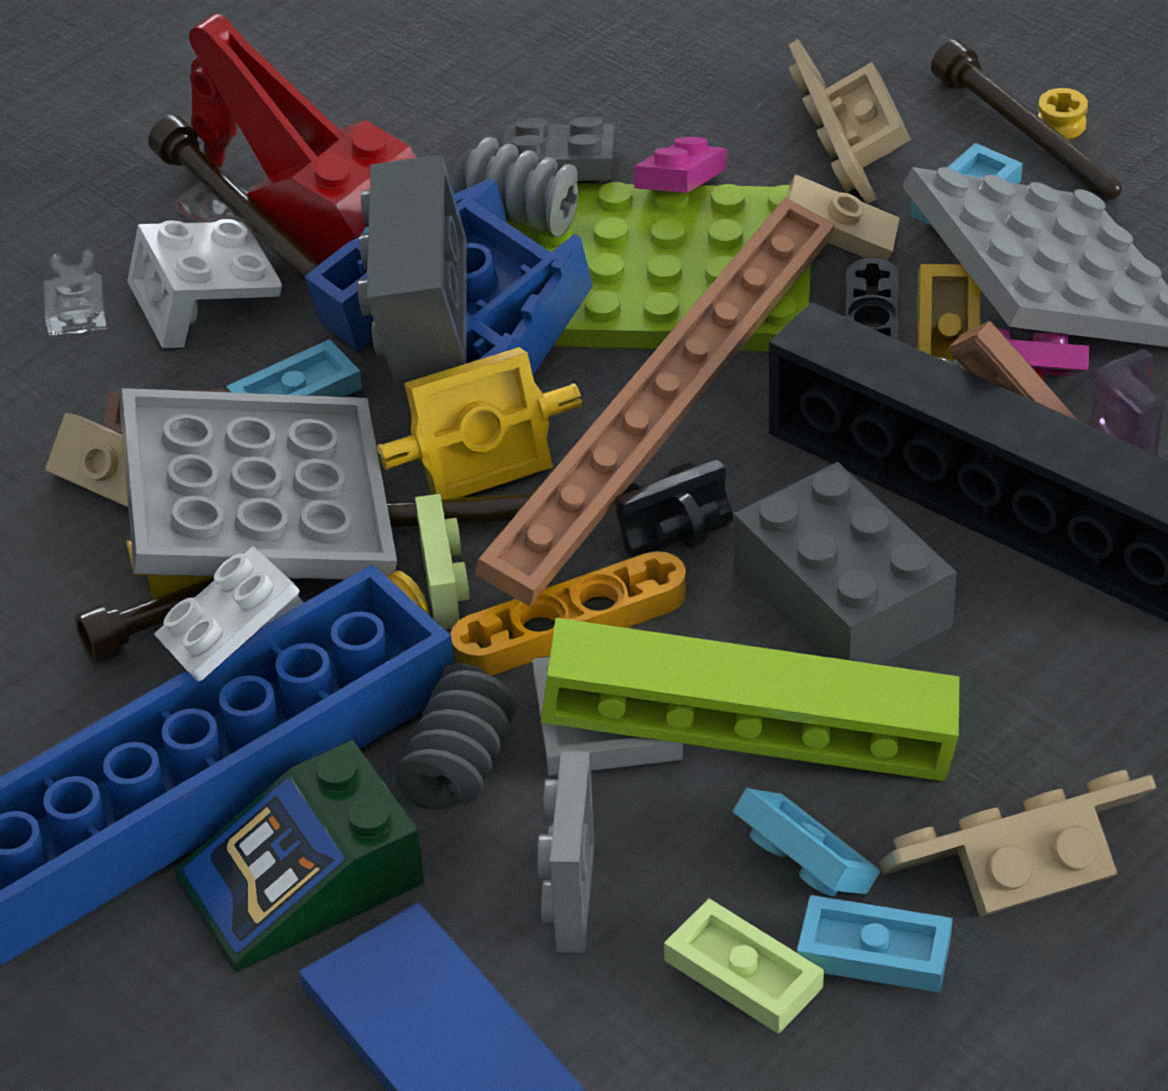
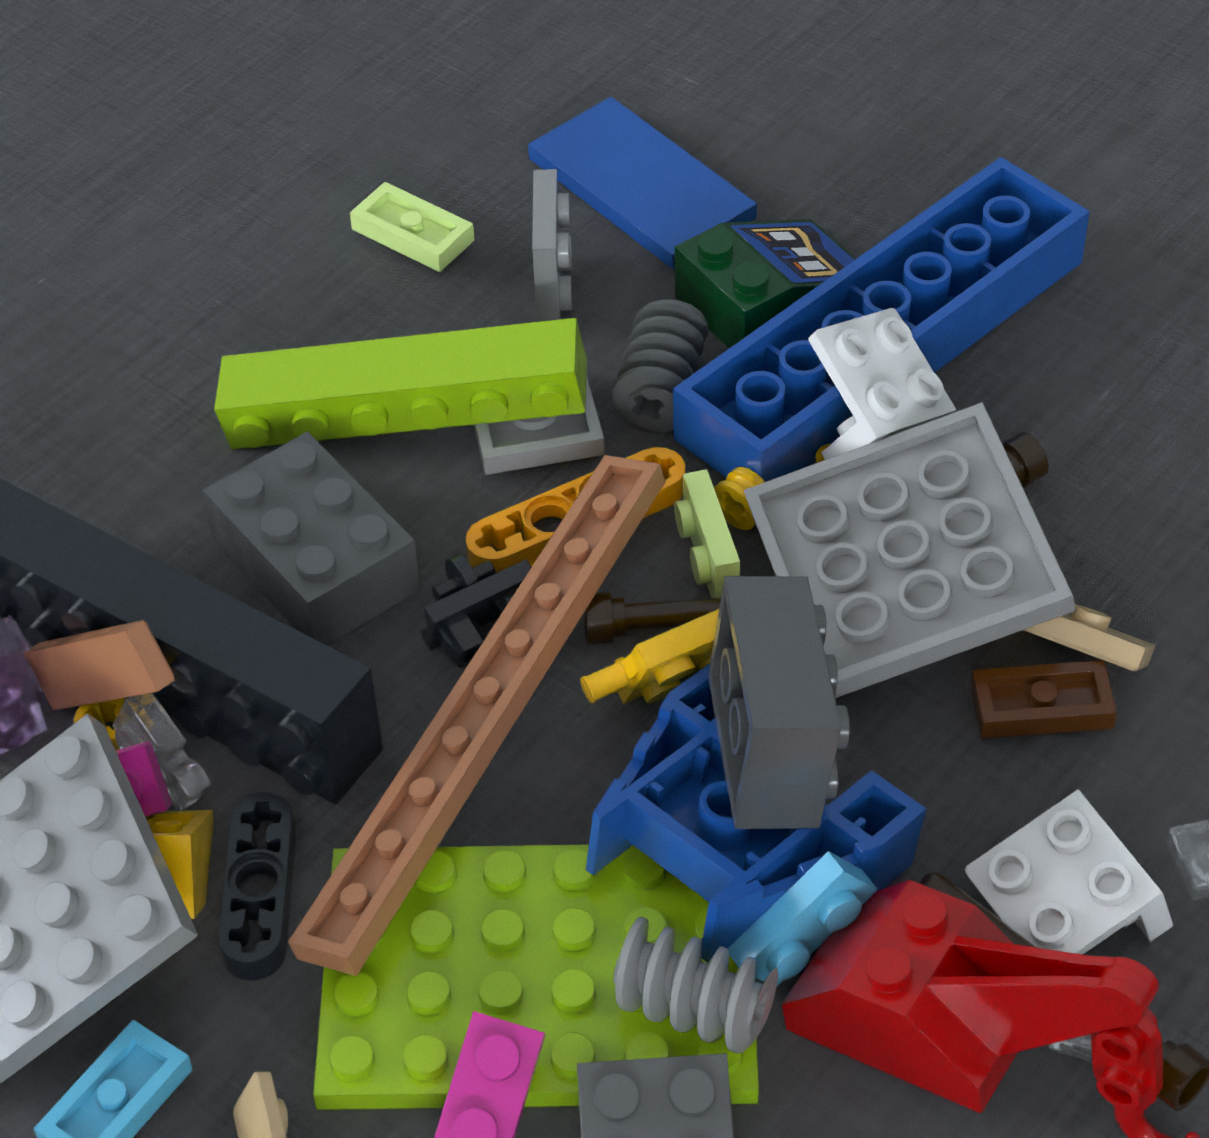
camera: 175 degrees right, 5 degrees up
medium azure plate [226,339,362,397] -> none
medium azure plate [732,788,881,896] -> none
tan plate [786,174,899,261] -> none
medium azure plate [797,895,953,993] -> none
tan bracket [879,770,1156,917] -> none

